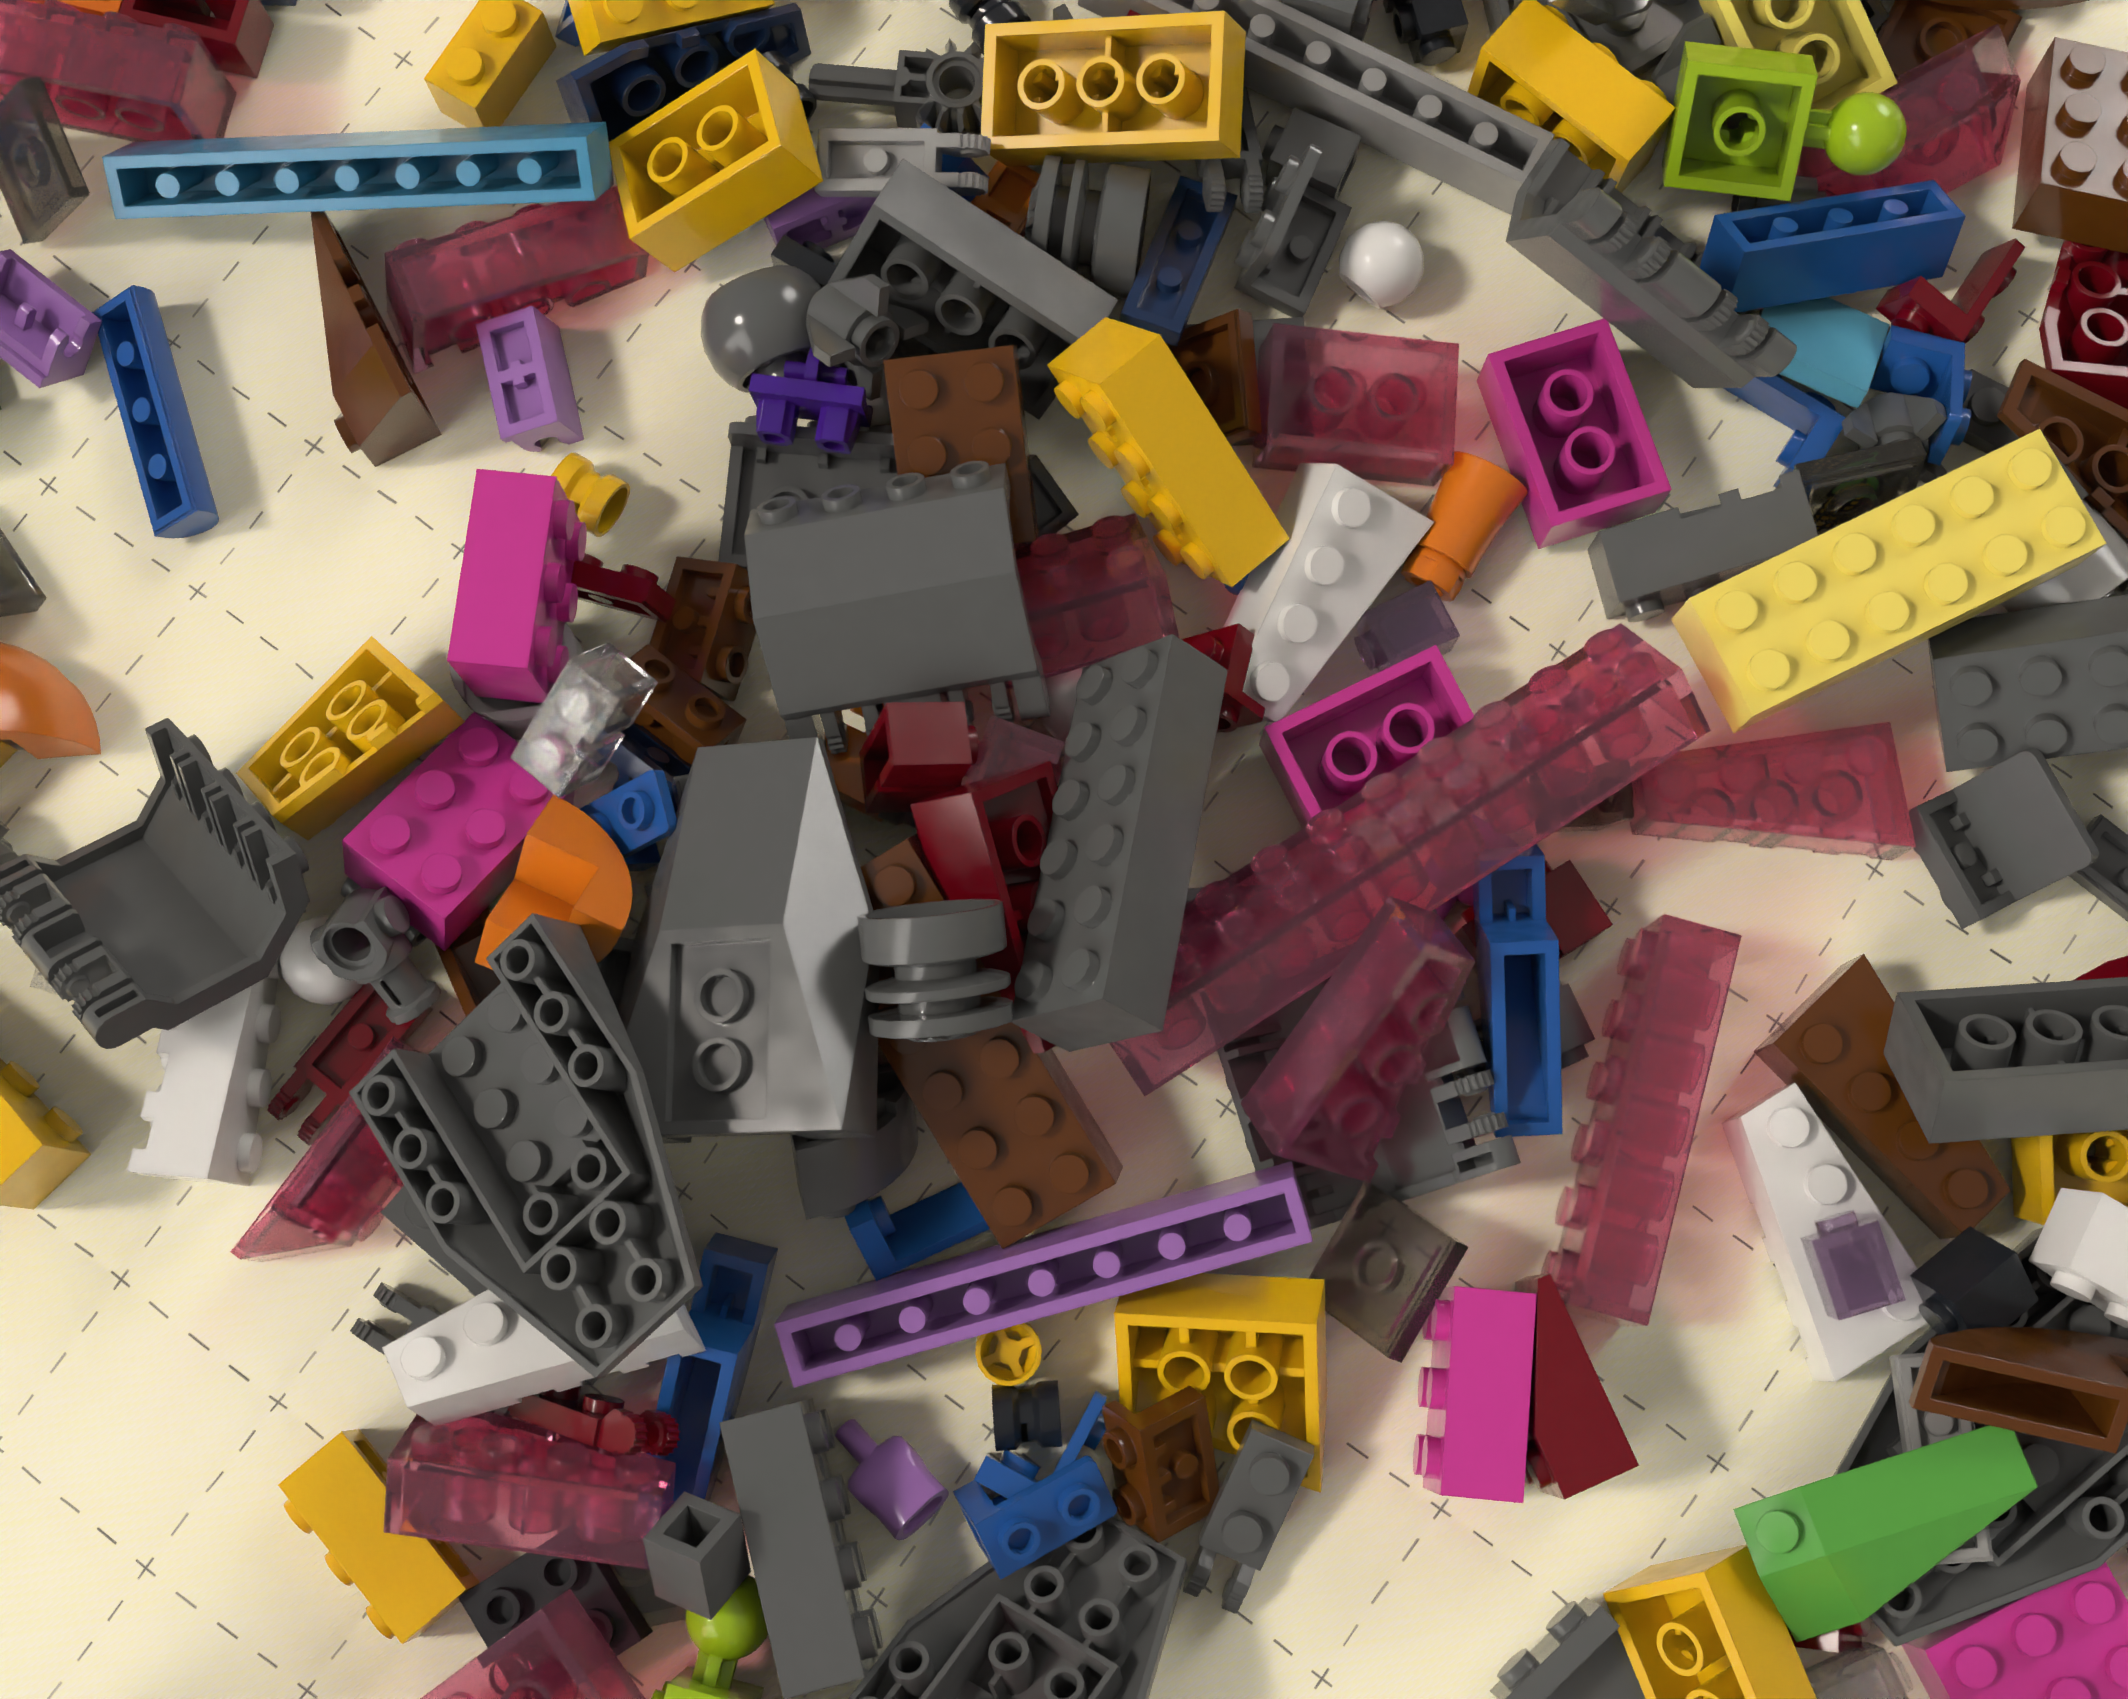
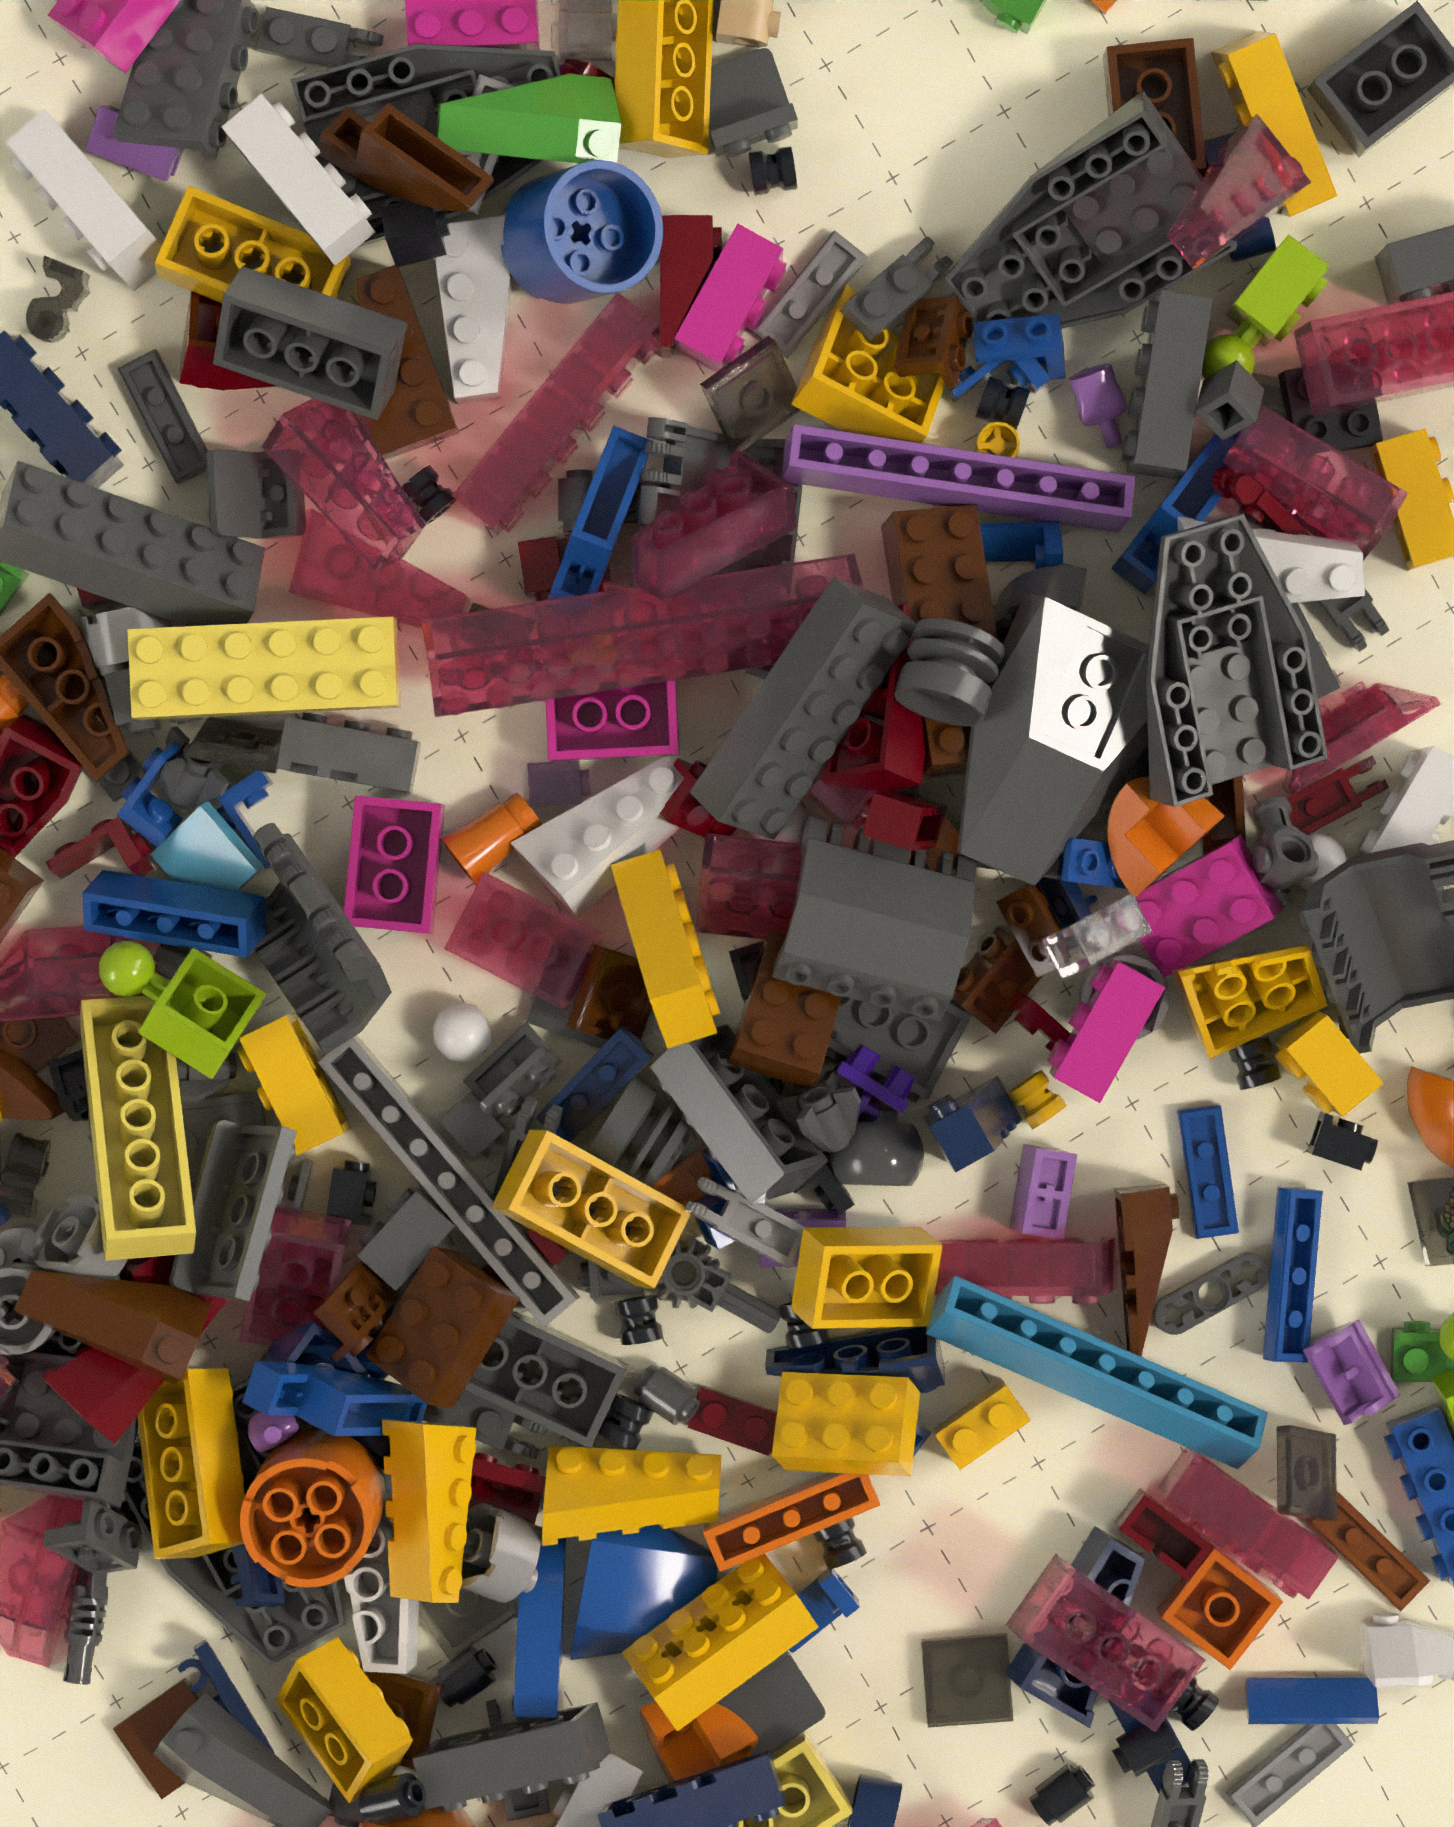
camera: 160 degrees left, 10 degrees up
clear purple brick [1800,1210,1906,1320] -> none
none -> clear pink wedge [261,398,426,572]
none -> black wheel [398,465,458,526]
none -> blue brick [501,160,663,304]
none -> black wheel [748,146,797,196]
none -> light grey tile [753,230,868,359]
none -> dark blue wedge [923,1075,1022,1173]
none -> dark grey beam [1153,1252,1269,1335]
none -> blue tile [1177,1104,1239,1239]
none -> black wheel [1228,1036,1281,1090]
none -> yellow brick [1273,1011,1384,1117]
none -> black brick [1307,1111,1378,1171]

